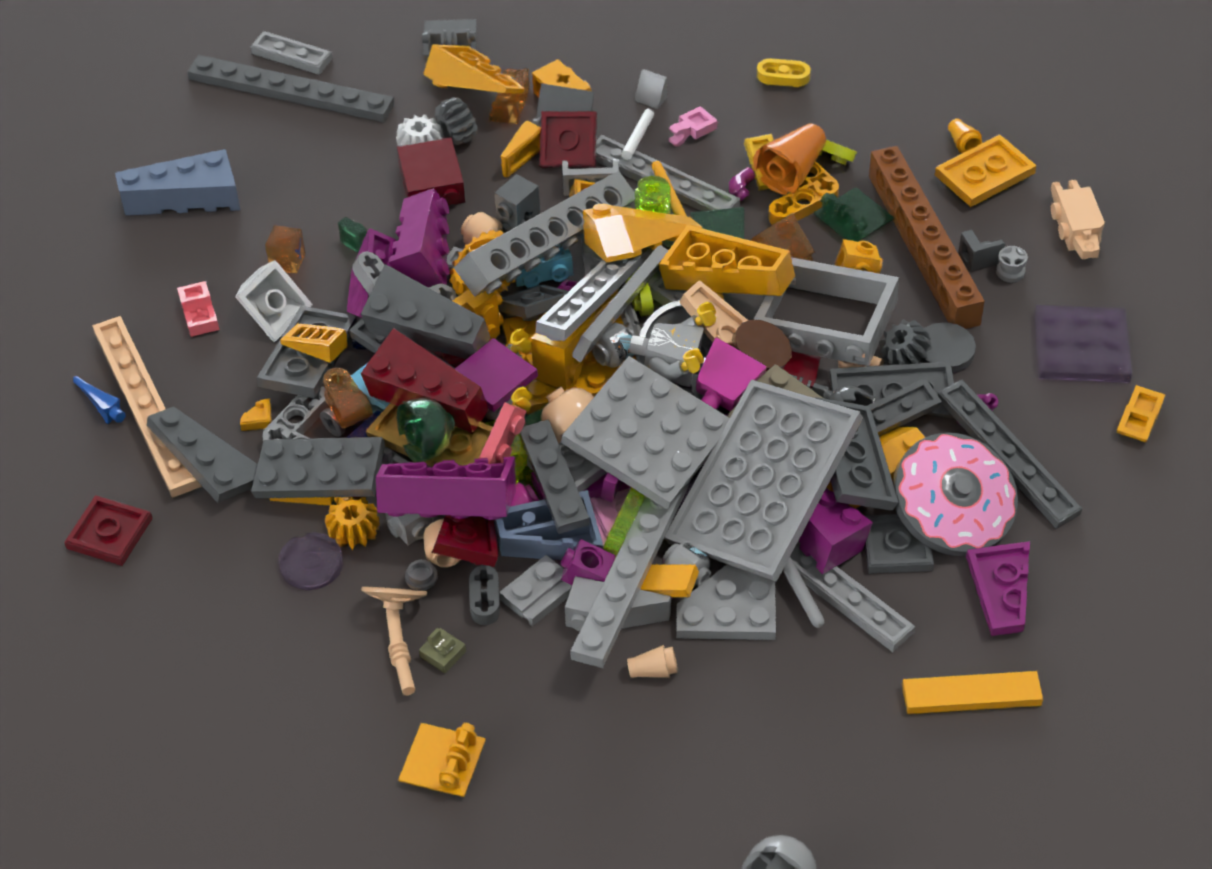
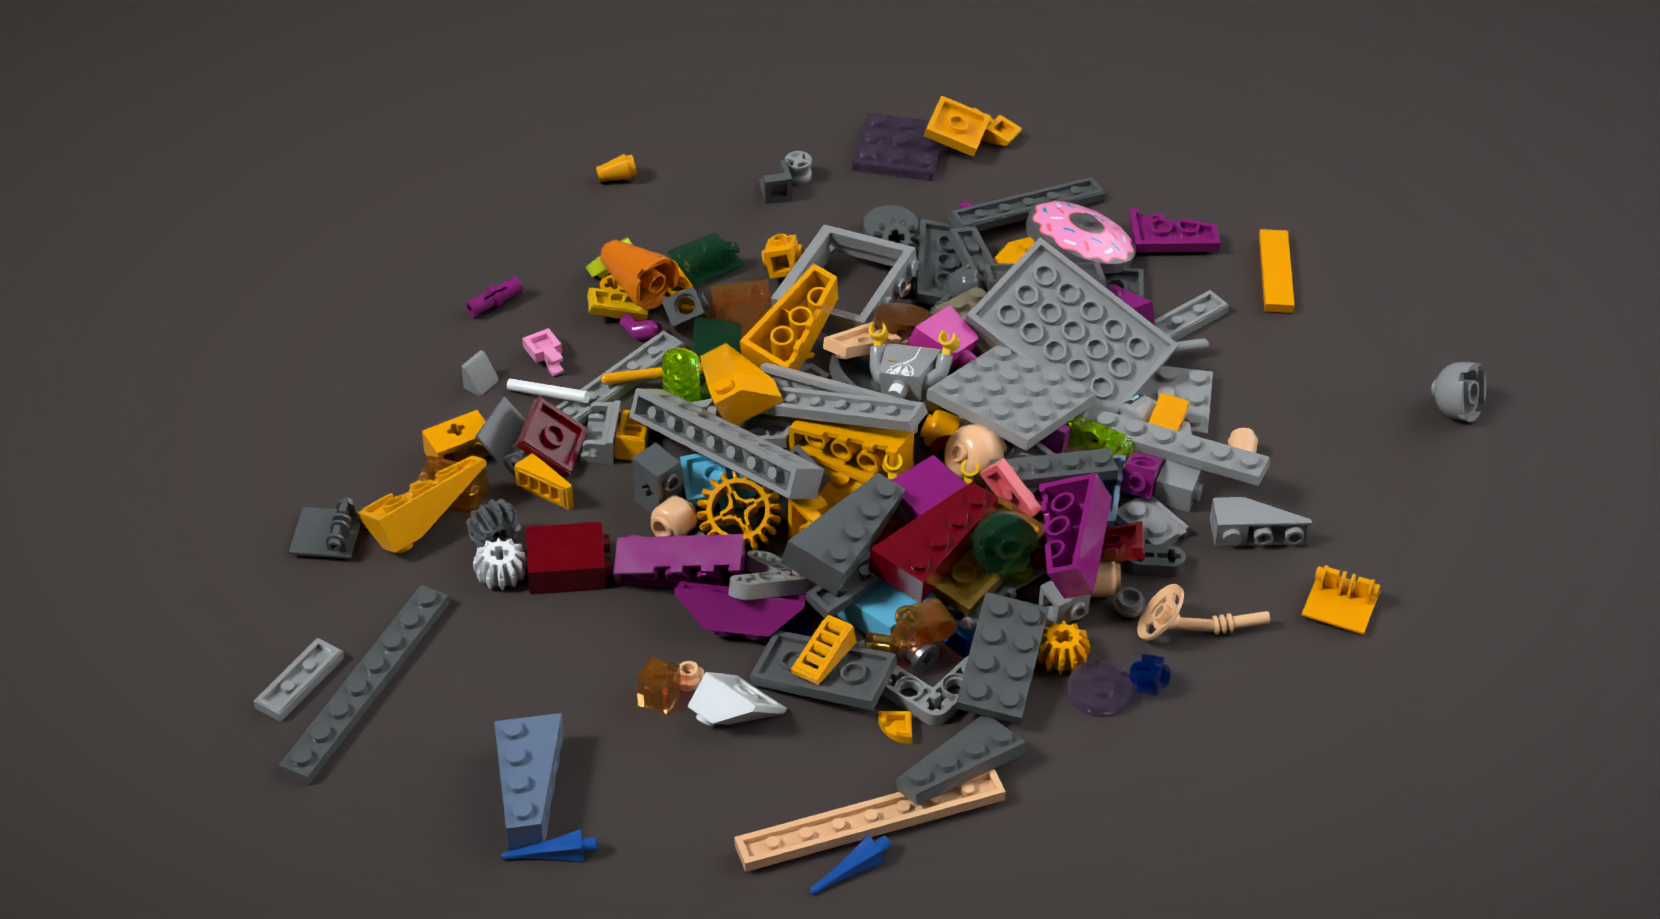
camera: 85 degrees left, 5 degrees down
dark red tile [64,495,153,566] -> none
coral slope [177,281,220,337] -> none
clear green plate [338,216,367,253] -> none
olive tile [419,628,466,673] -> none
yellow plate [757,59,811,87] -> none
dark orange brick [869,146,985,329] -> none
light orange plate [935,134,1036,207] -> none
light nougat hinge [1051,180,1105,259] -> none
none -> magenta pin [465,276,524,318]
none -> blue piece [501,829,598,862]
none -> dark grey brick [661,286,710,332]
none -> light nougat plate [672,661,705,692]
none -> light orange plate [924,96,991,157]
none -> clear blue gear [1130,654,1171,695]
none -> light grey slope [1210,497,1312,546]

